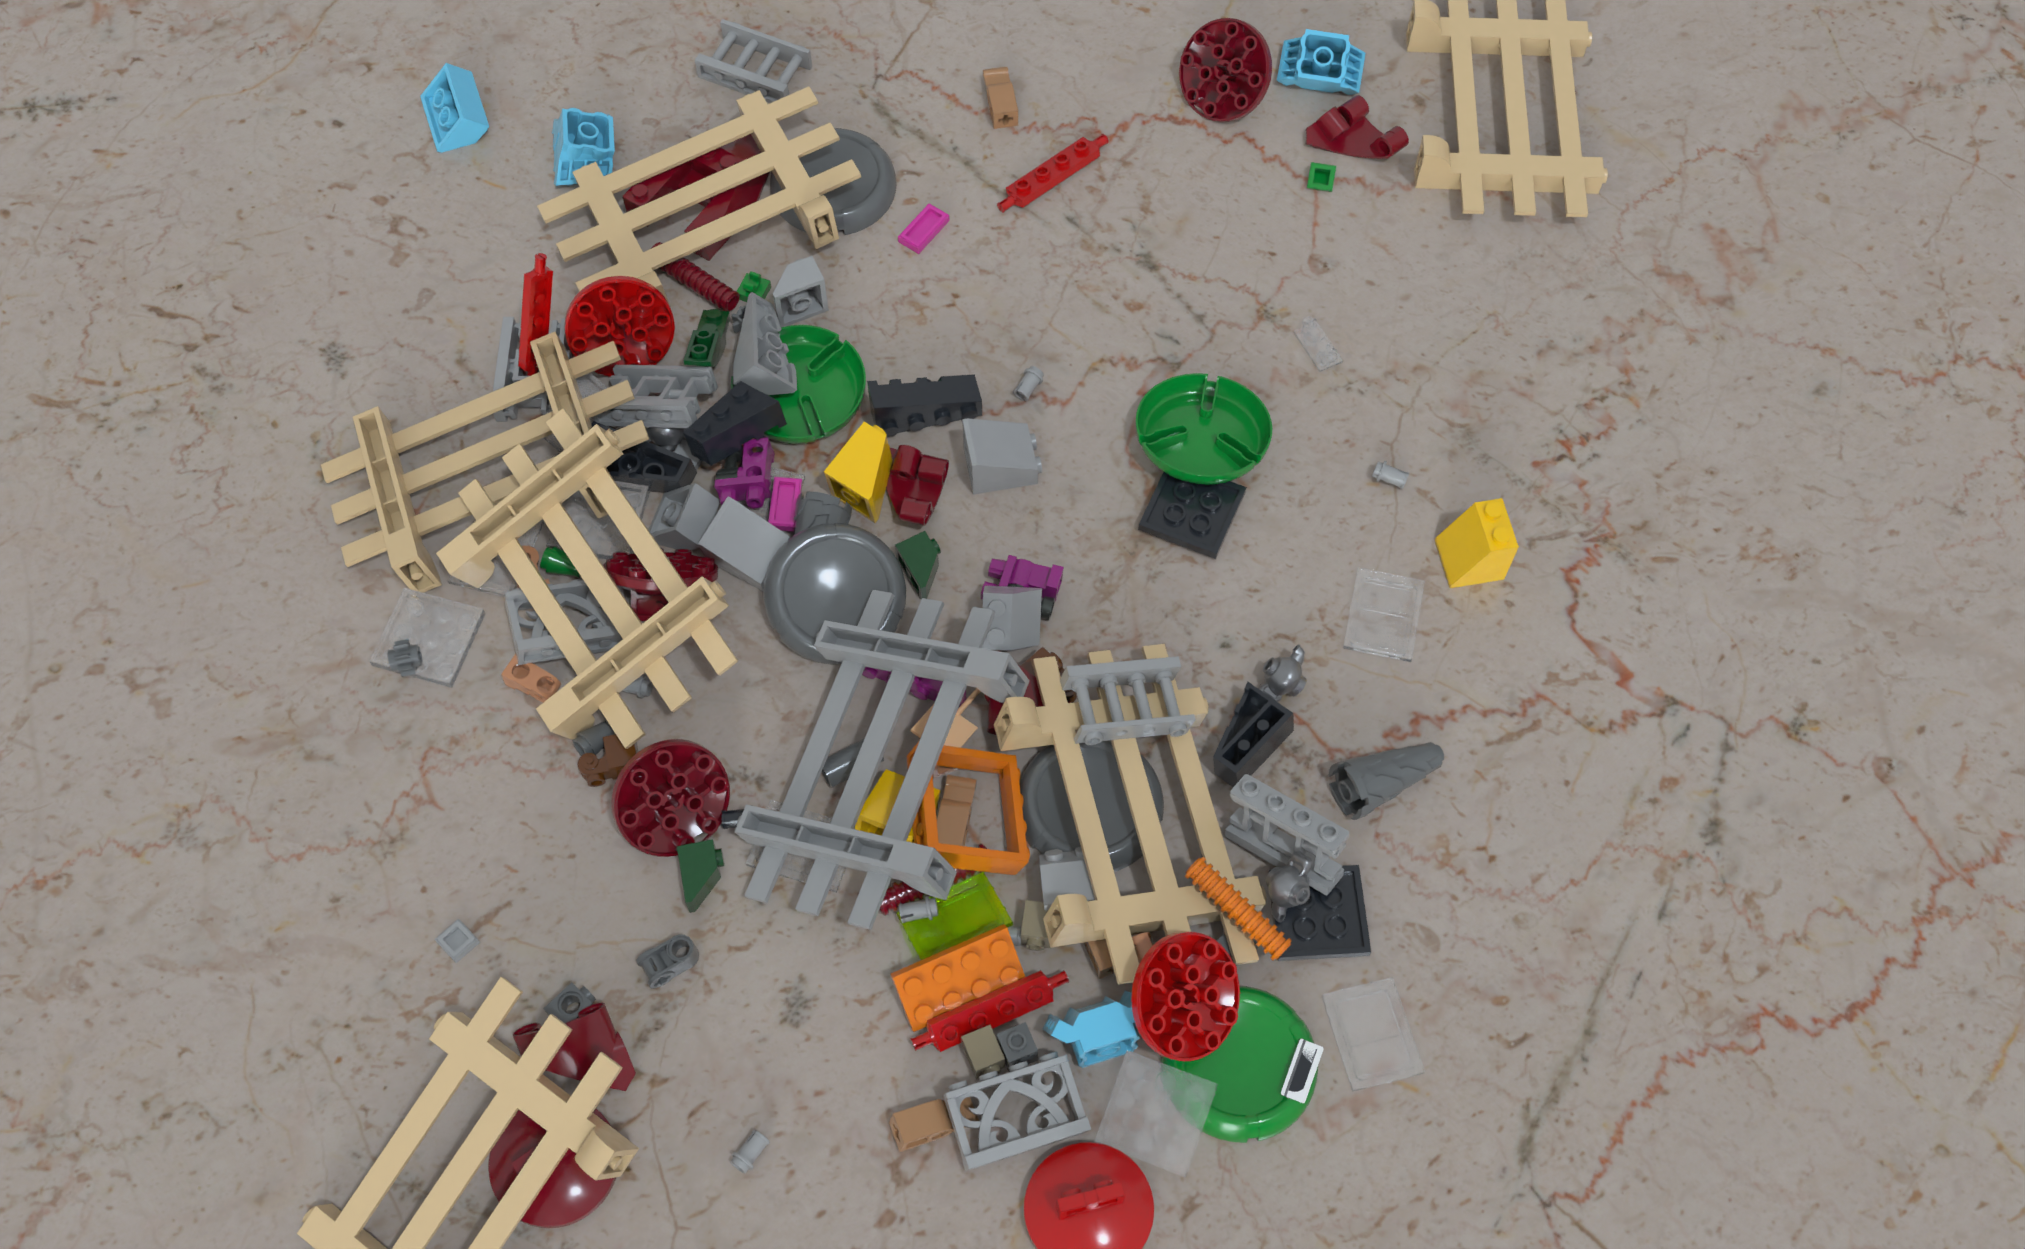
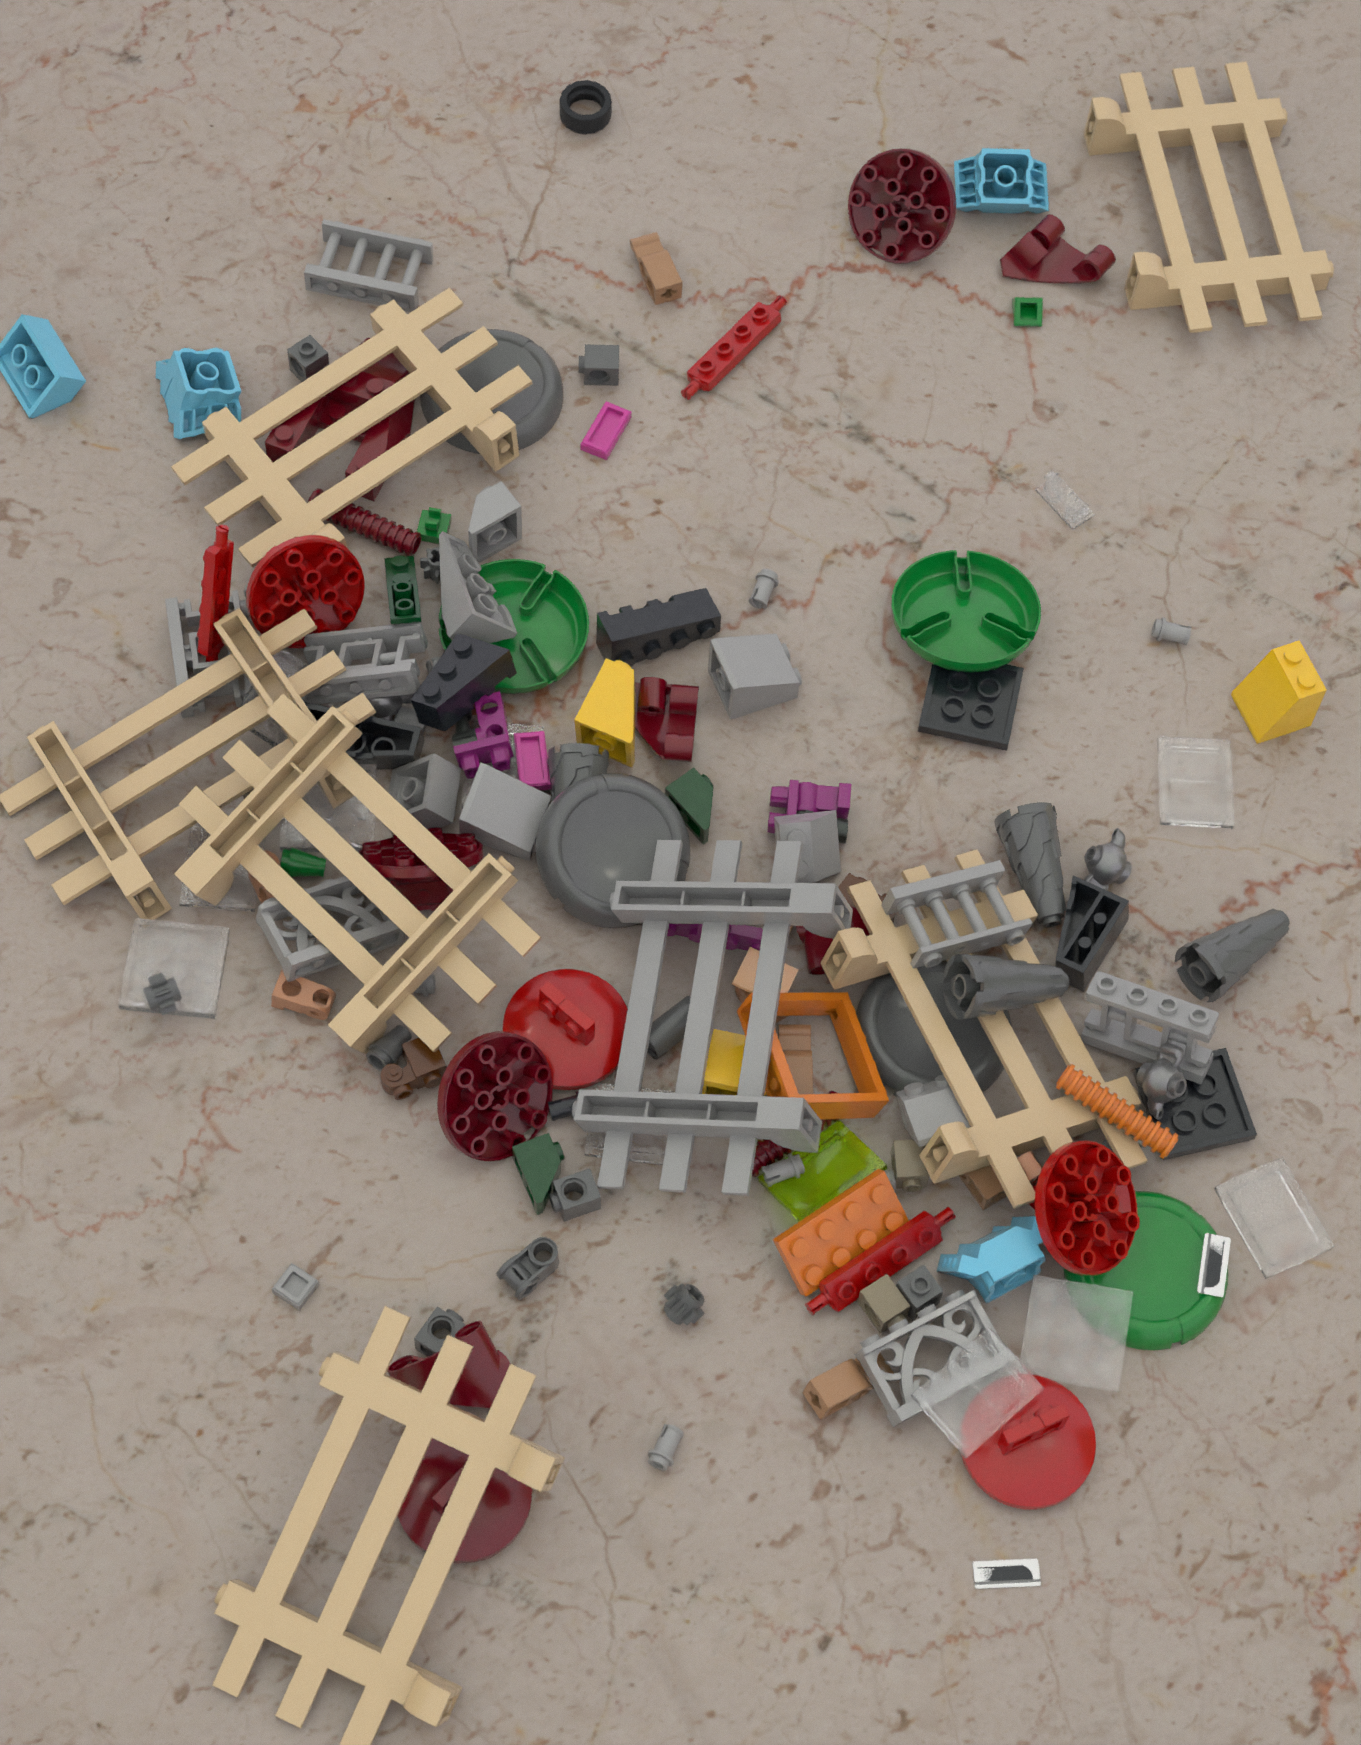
camera: 15 degrees left, 0 degrees up
none -> dark grey brick [287,335,329,382]
none -> red bracket [503,969,628,1090]
none -> dark grey brick [549,1168,601,1222]
none -> dark grey brick [578,344,619,386]
none -> dark grey gear [664,1283,705,1325]
none -> clear piece [911,1327,1044,1458]
none -> dark grey cone [943,954,1069,1020]
none -> dark grey cone [994,802,1066,928]

